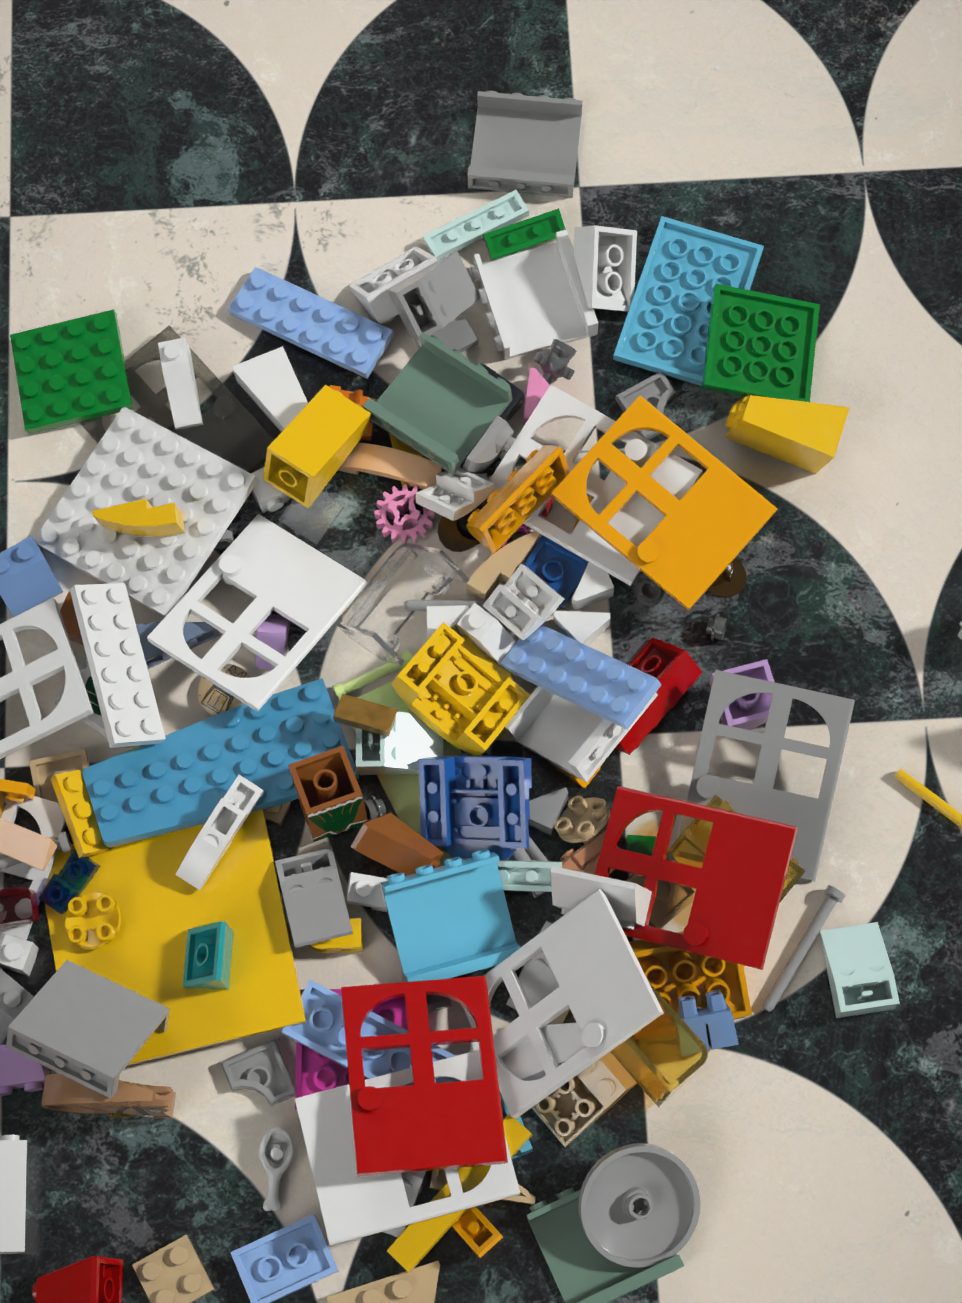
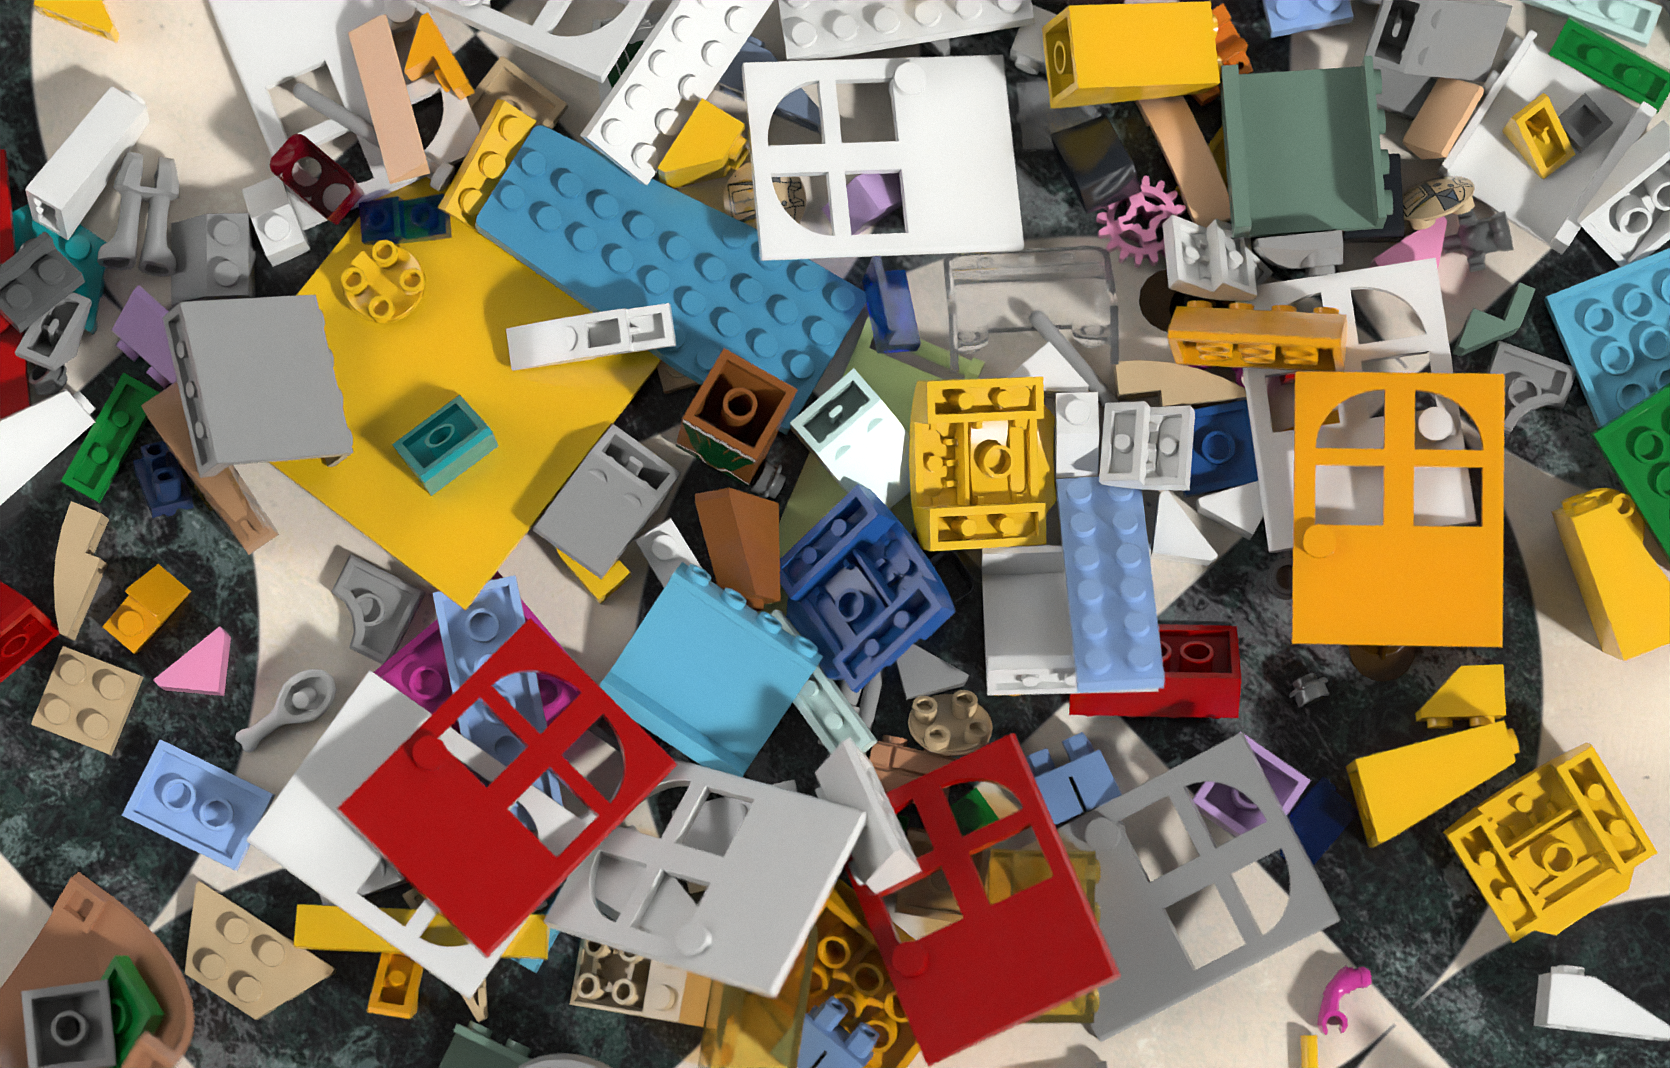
camera: 50 degrees right, 10 degrees up
pearl gold slope [333,694,398,737] -> none
none -> tan slope [54,501,109,641]
none -> green plate [61,373,160,503]
none -> light orange slope [102,564,191,655]
none -> dark blue hips [133,441,194,518]
none -> bright pink slope [154,626,231,696]
none -> yellow slope [657,98,749,189]
none -> clear blue panel [862,256,921,354]
none -> medium blue hips [1026,732,1122,826]
none -> black piece [1050,114,1142,214]
none -> clear blue panel [1275,776,1359,866]
none -> dark pink piece [1317,965,1372,1035]
none -> yellow slope [1346,720,1519,848]
none -> light nougat slope [1402,77,1484,160]
none -> tan dish [1402,176,1475,230]
none -> yellow slope [1415,664,1506,729]
none -> yellow slope [1443,742,1658,943]
none -> sand green slope [1453,283,1535,356]
none -> yellow slope [1502,93,1576,180]
none -> dark grey plate [1558,93,1613,154]

